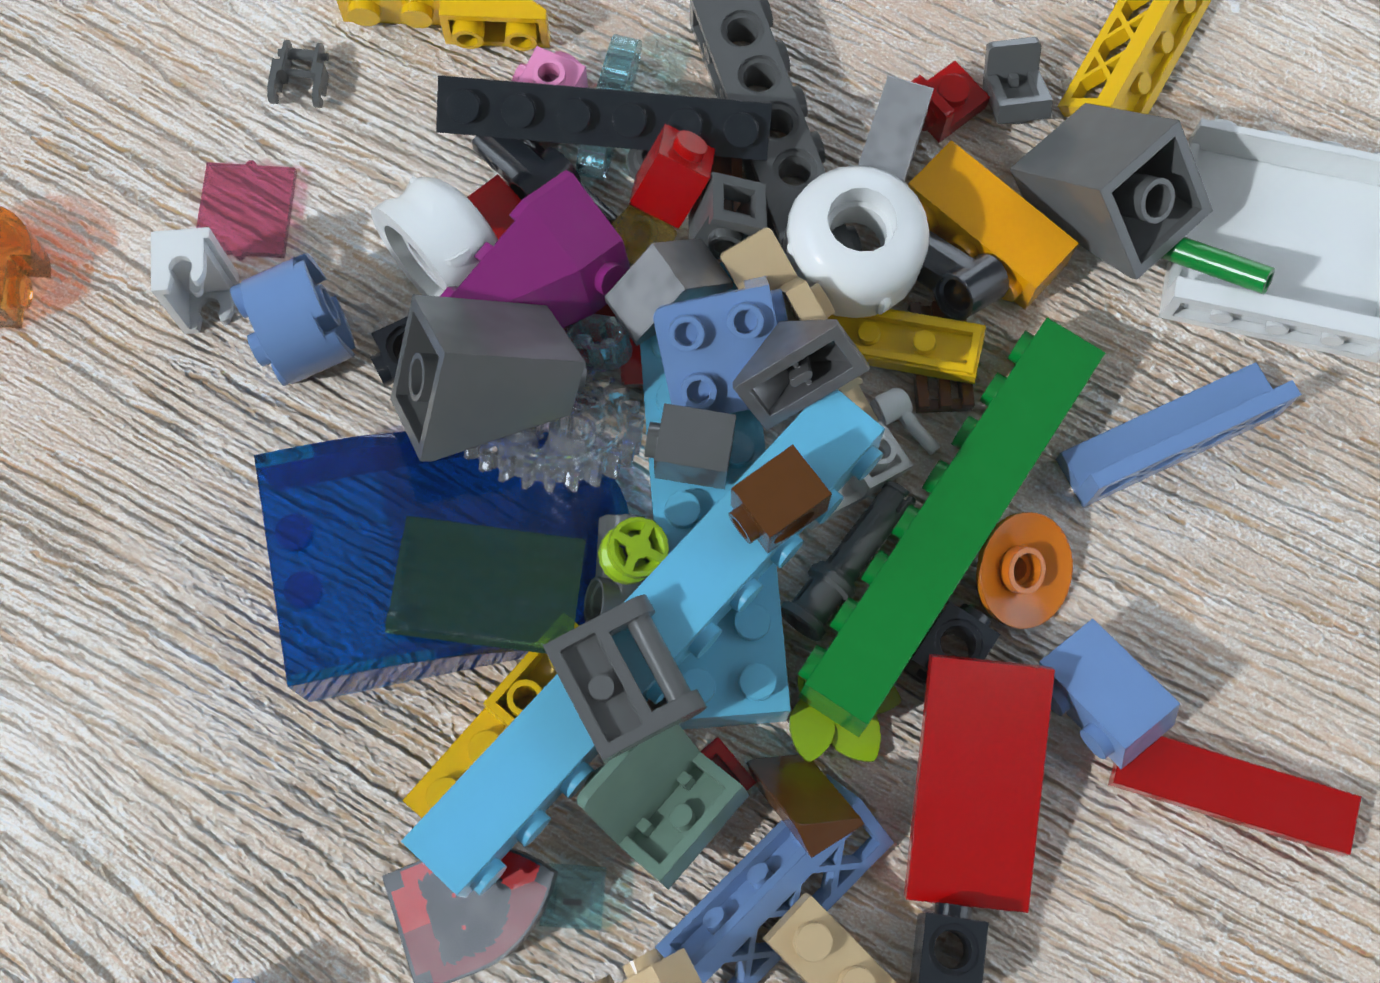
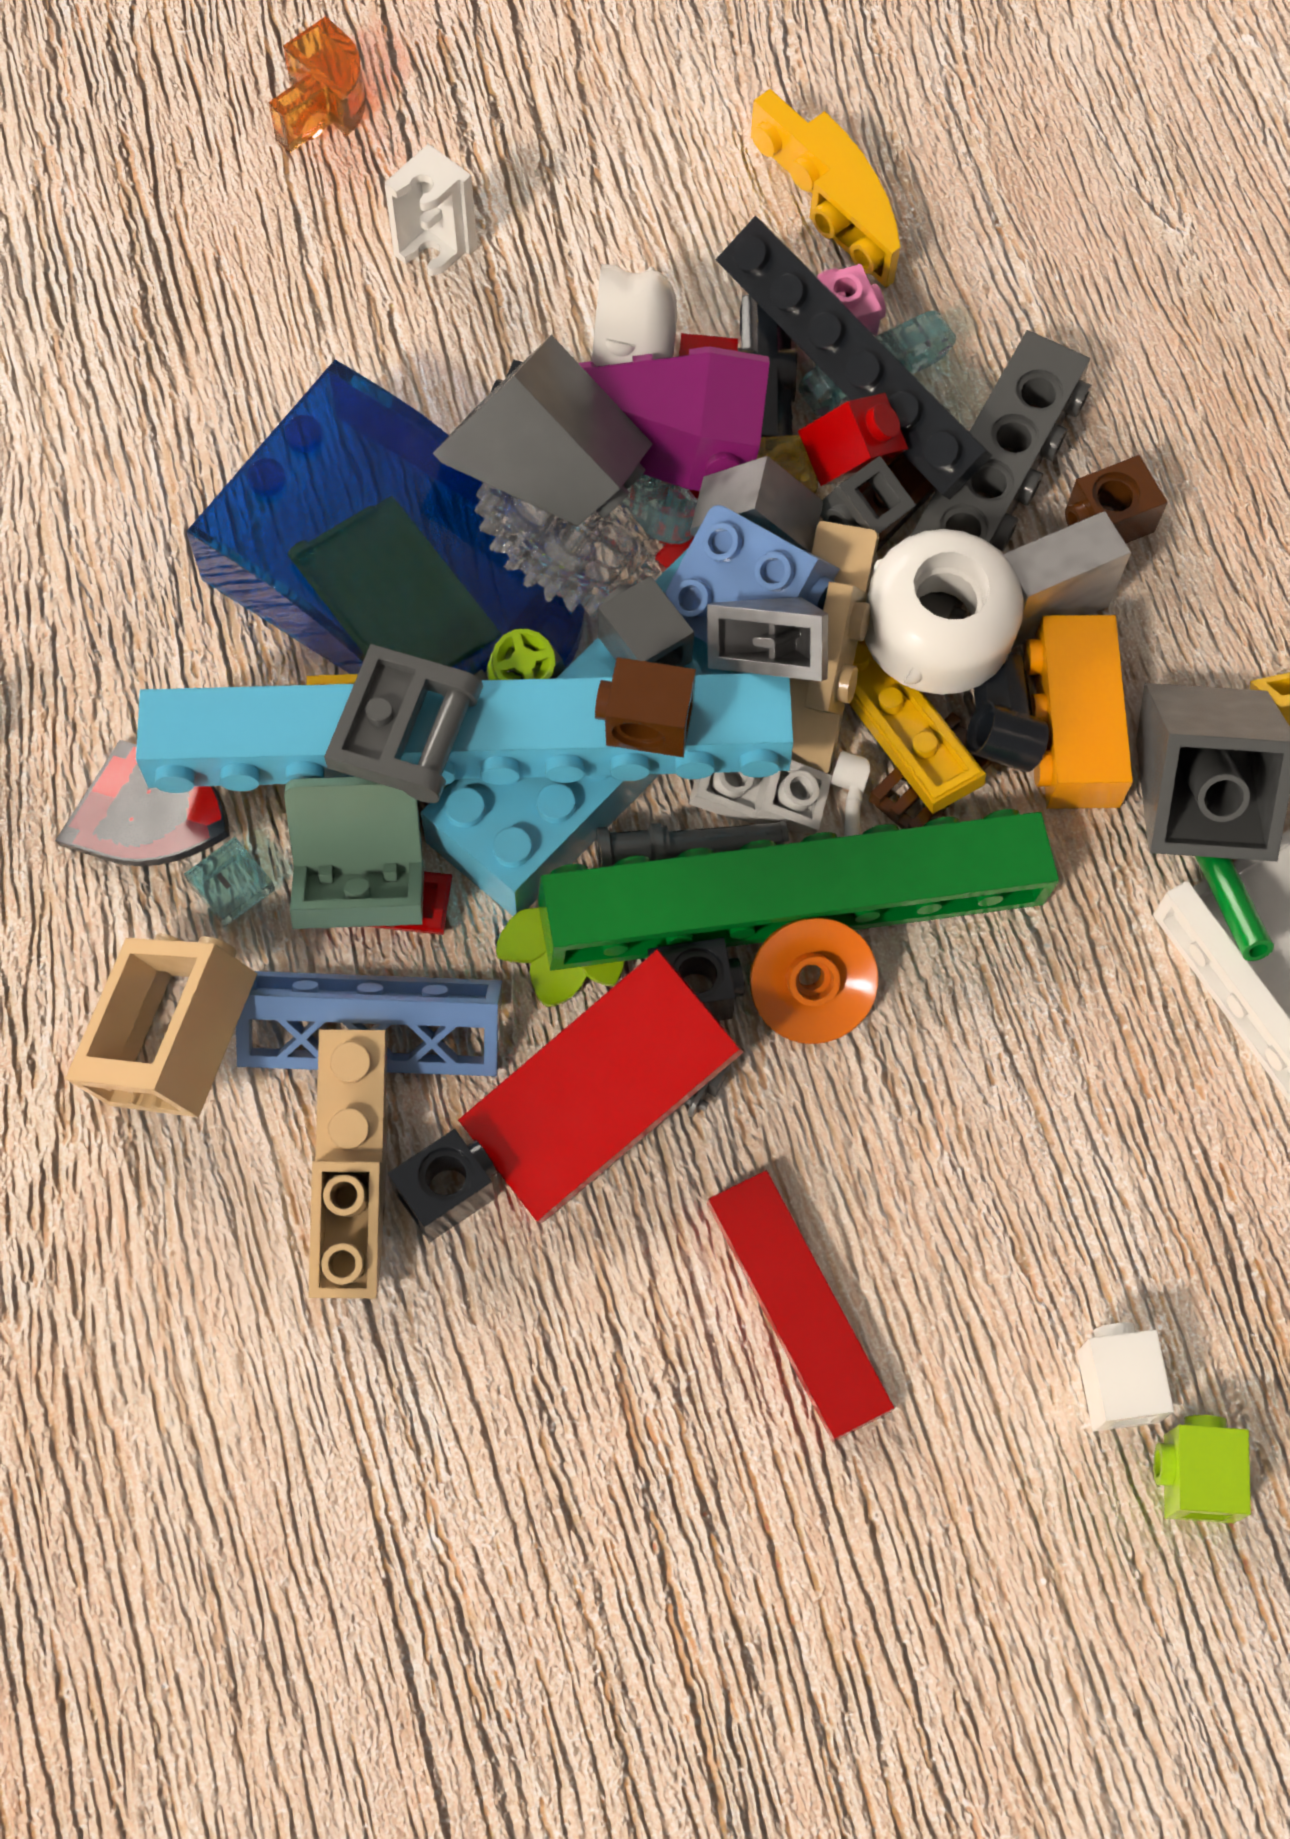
camera: 45 degrees right, 5 degrees down
clear pink piece [196,160,297,261] -> none
medium blue brick [230,253,355,386] -> none
dark grey piece [267,40,329,108] -> none
reddish brown slope [746,754,864,858] -> none
red bracket [911,60,990,143] -> none
dark grey bracket [982,37,1053,124] -> none
medium blue brick [1039,618,1180,769] -> none
medium blue fence [1056,362,1302,508] -> none
none -> reddish brown brick [1065,455,1168,544]

